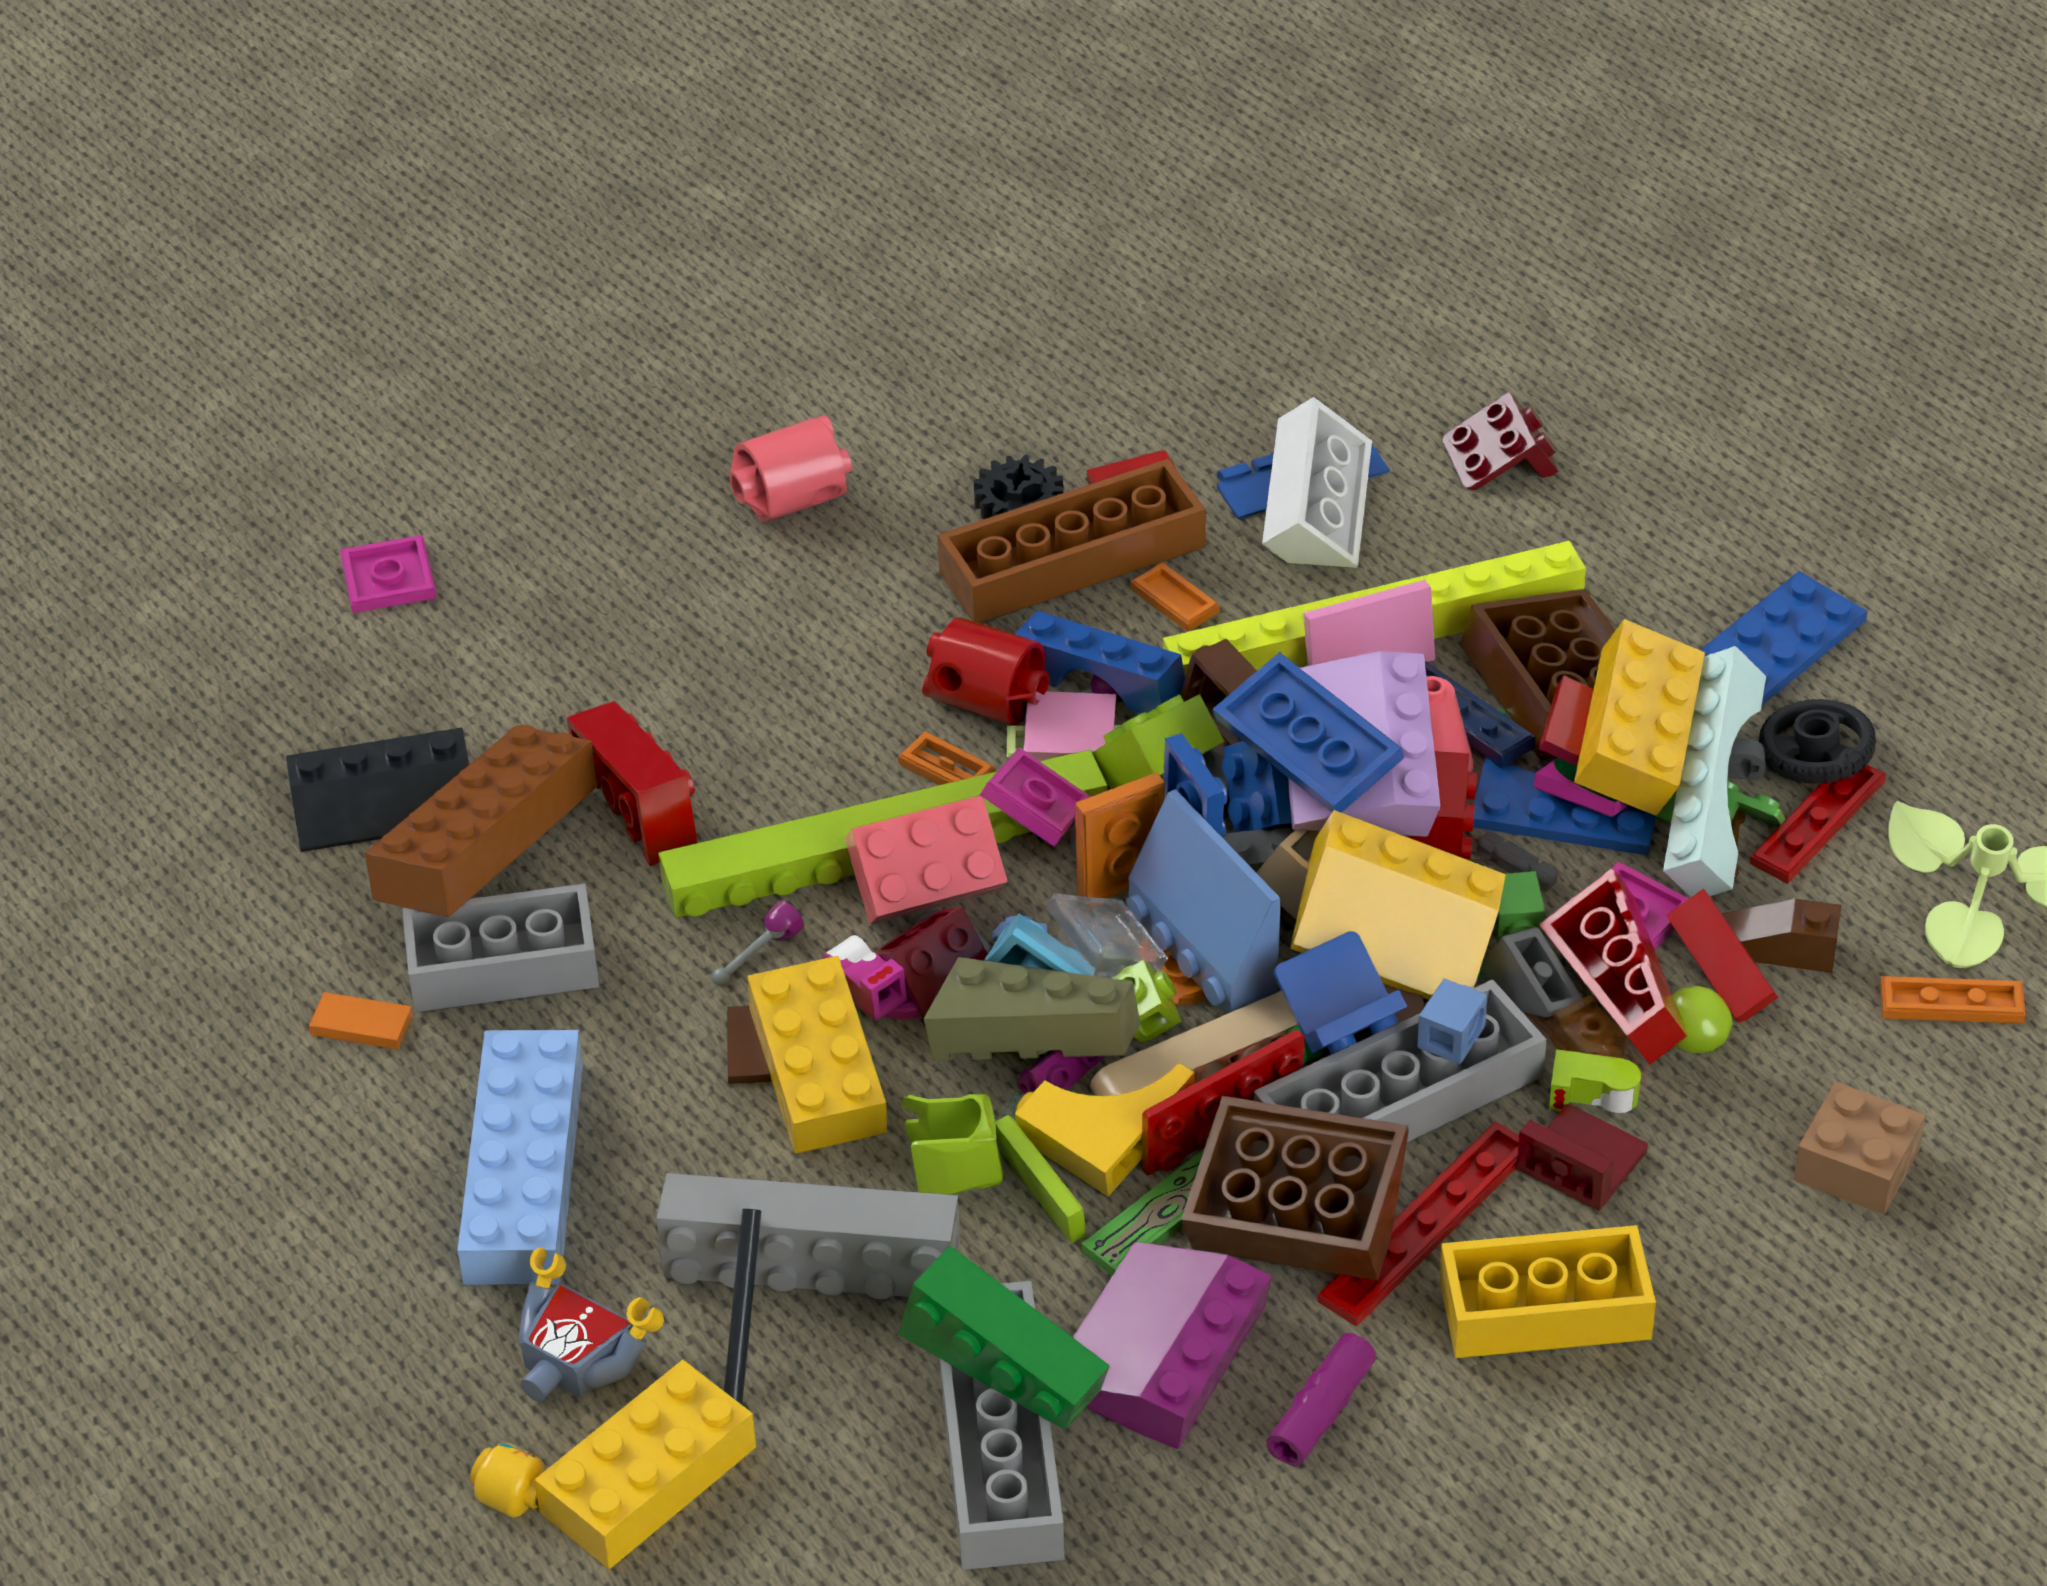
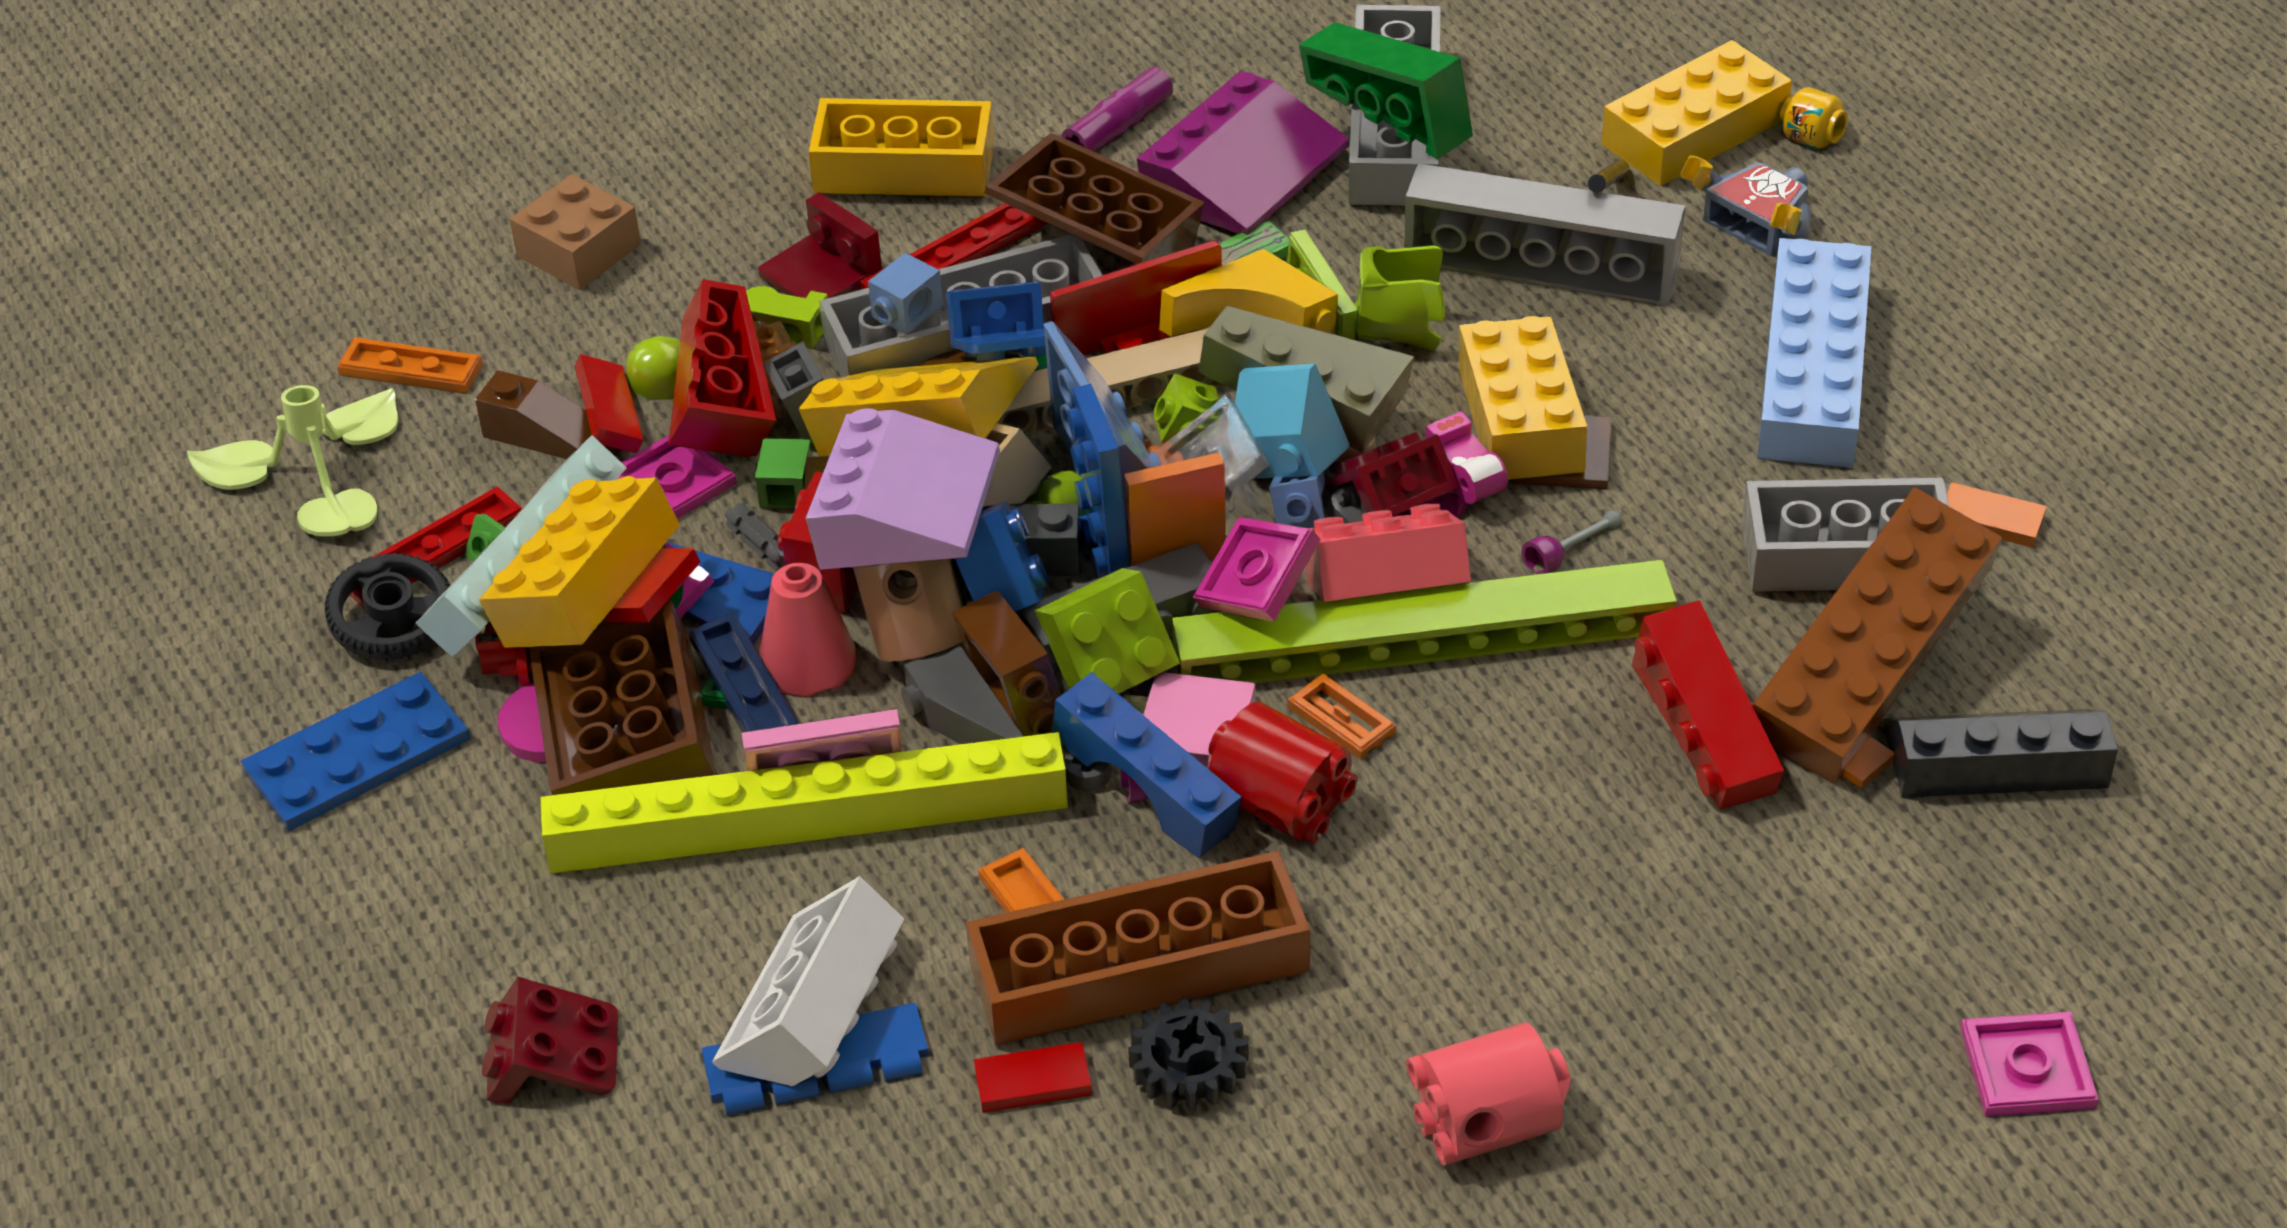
camera: 170 degrees left, 0 degrees up
blue plate [1213,652,1404,813] -> none

